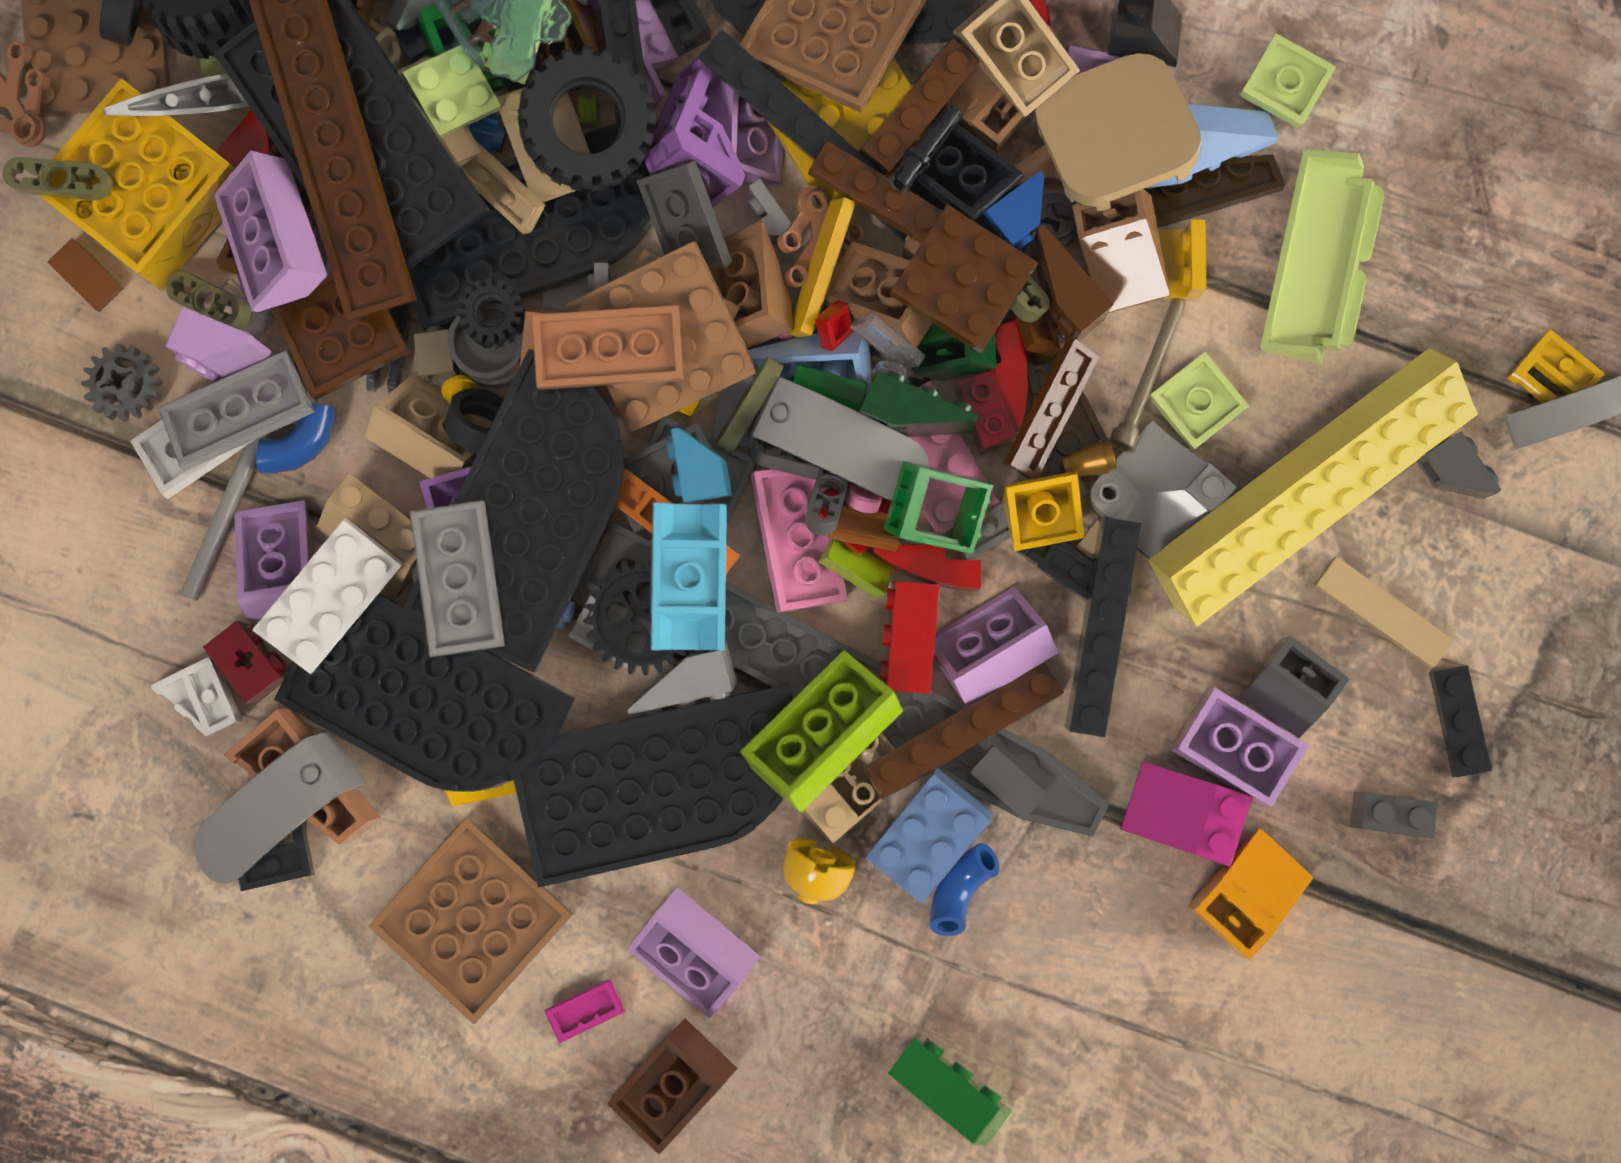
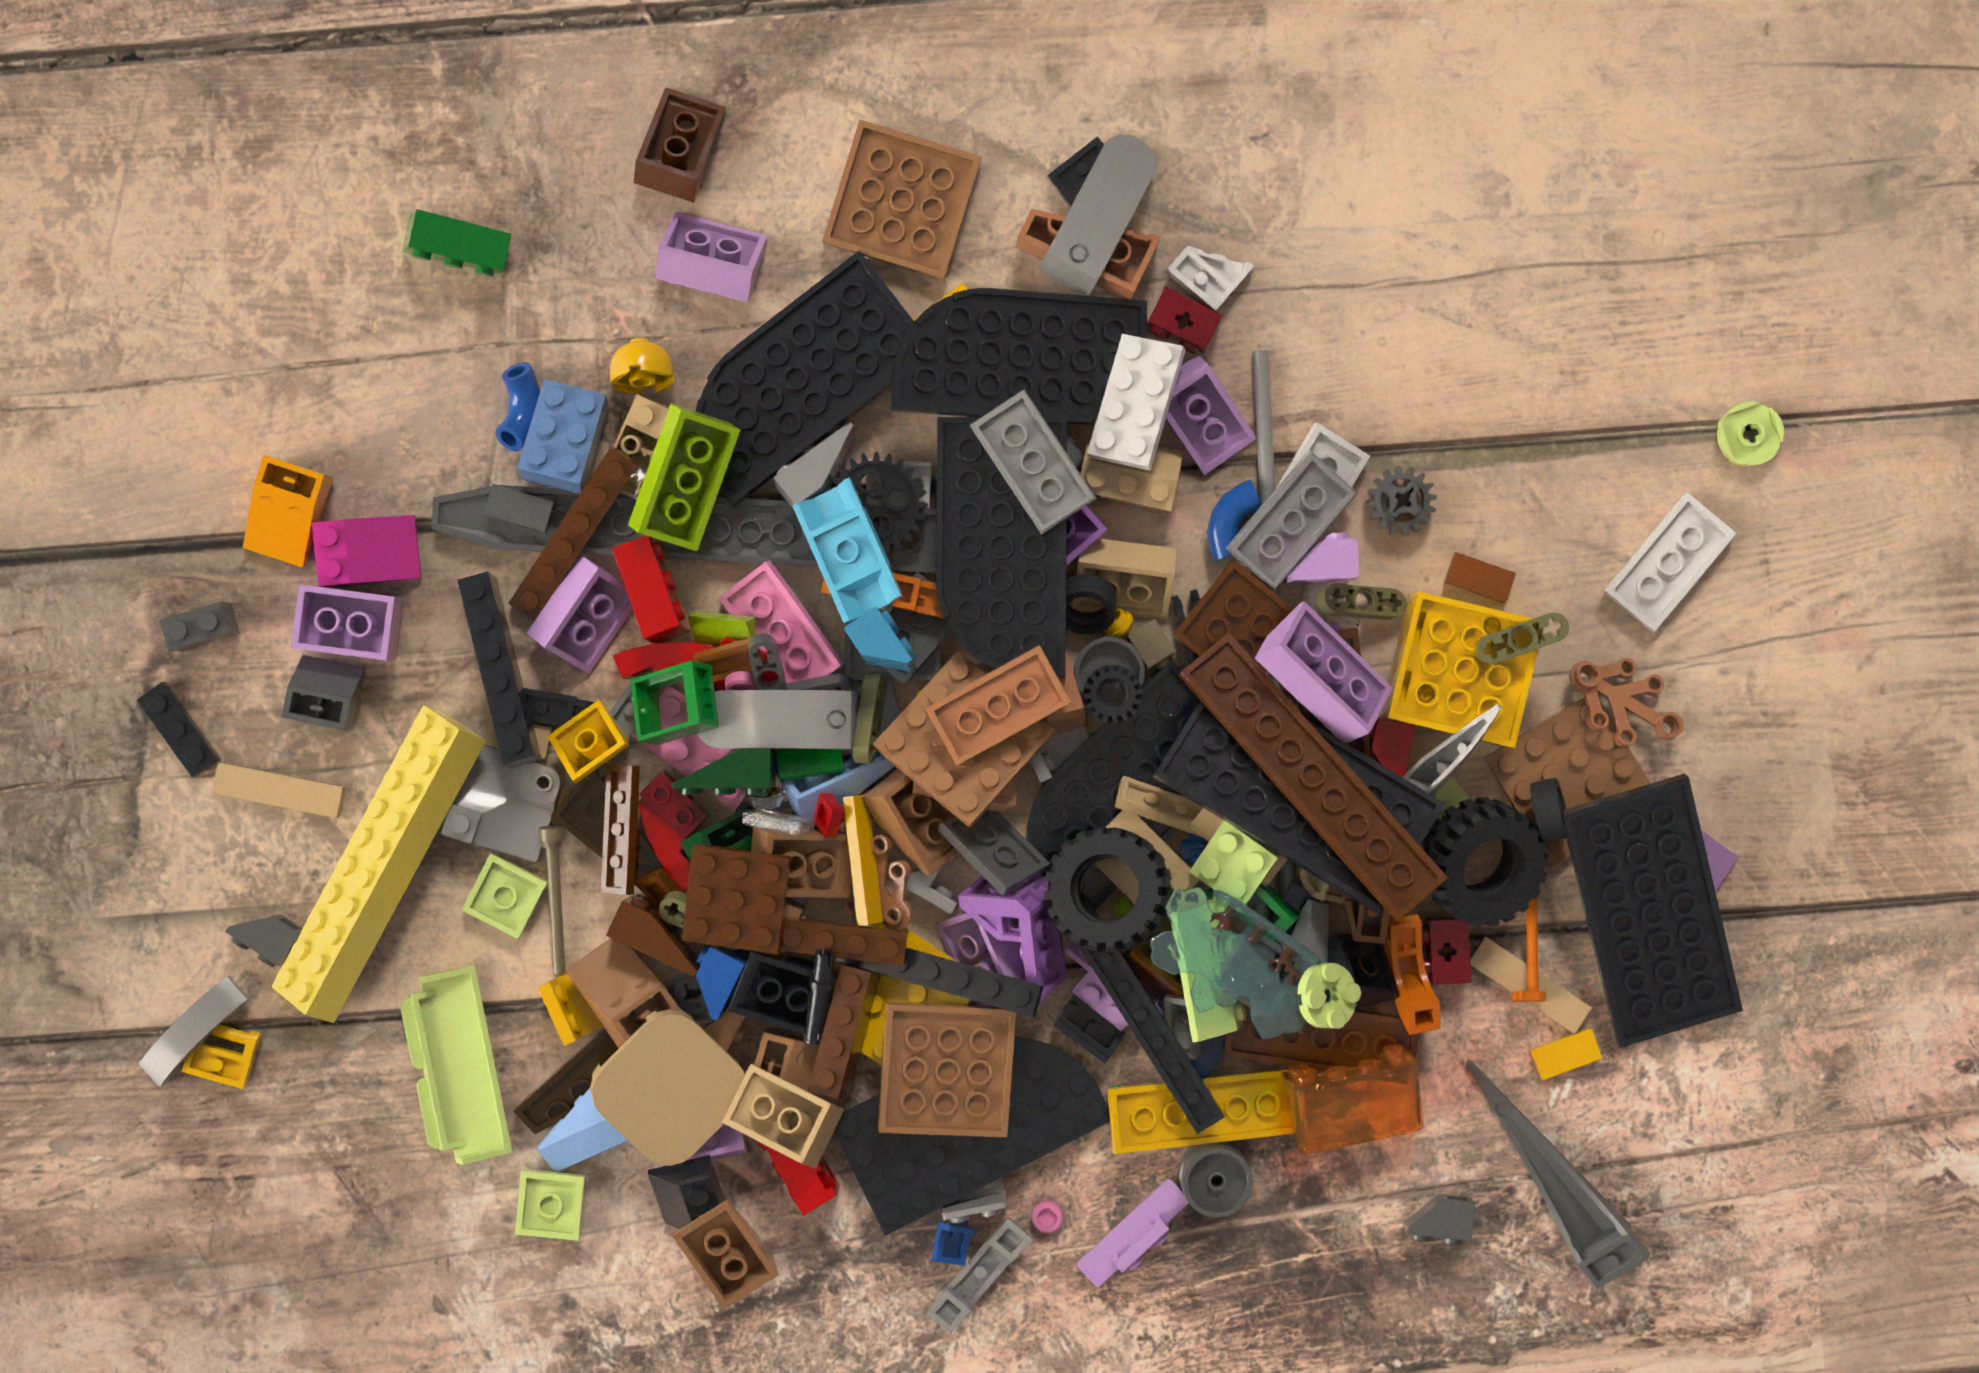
camera: 155 degrees right, 5 degrees up
dark pink plate [544,978,626,1044] -> none
pearl gold cone [1062,440,1117,476] -> none

